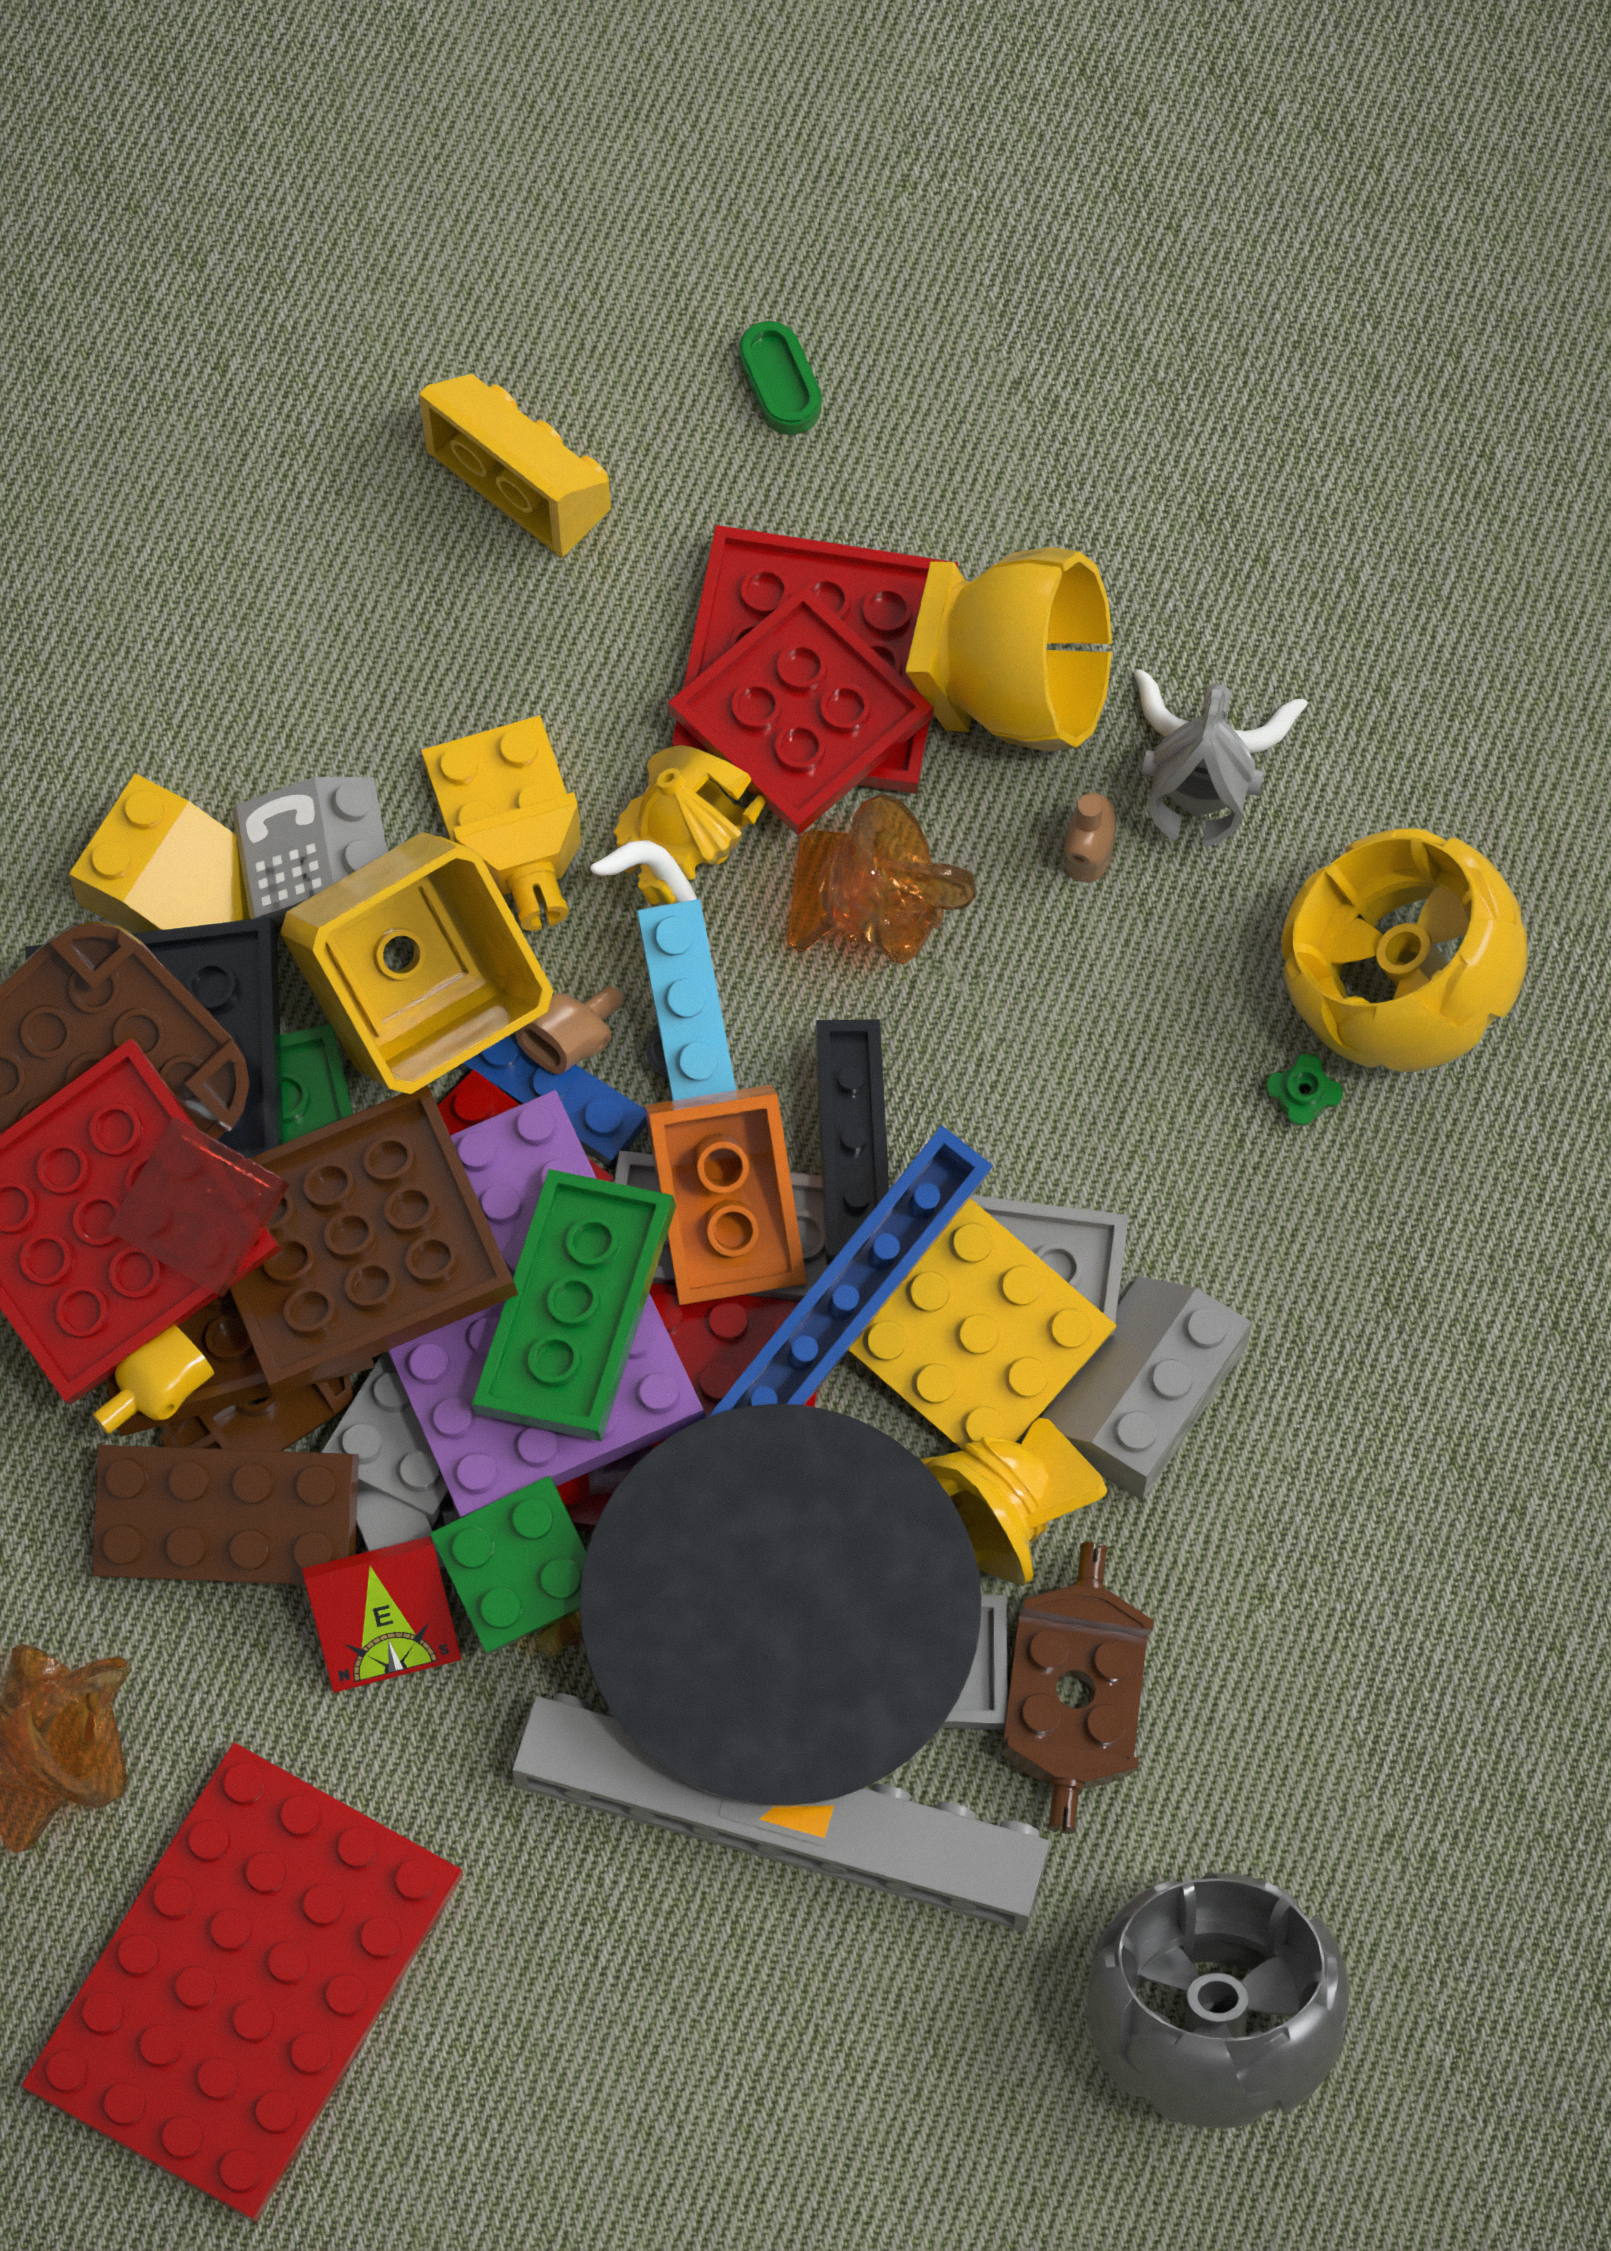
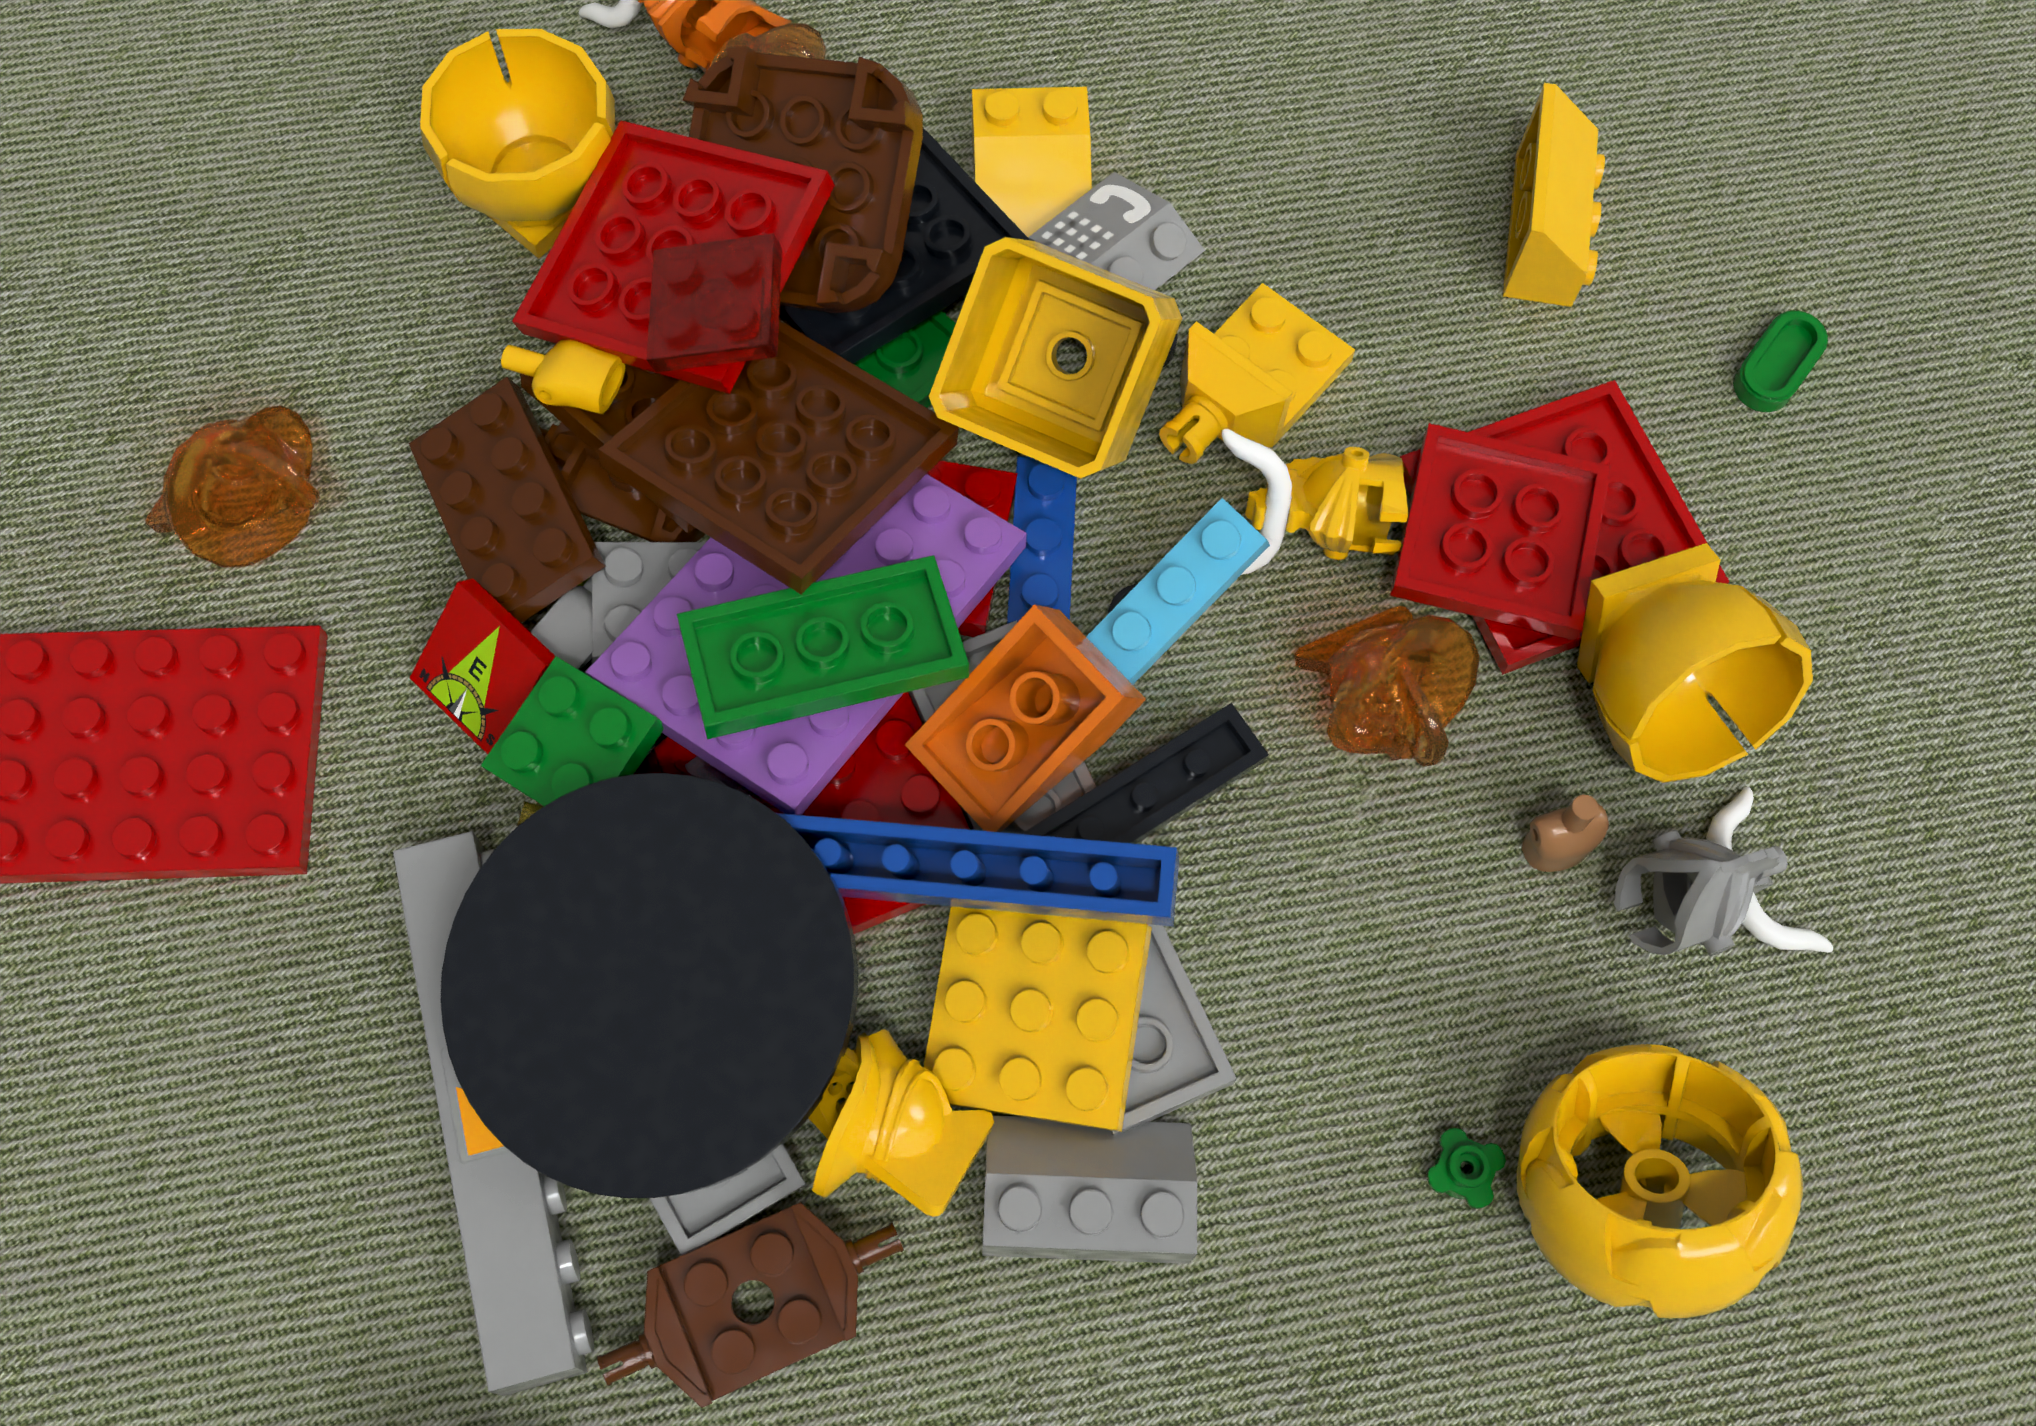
camera: 55 degrees right, 0 degrees up
medium nougat piece [515,986,623,1075] -> none

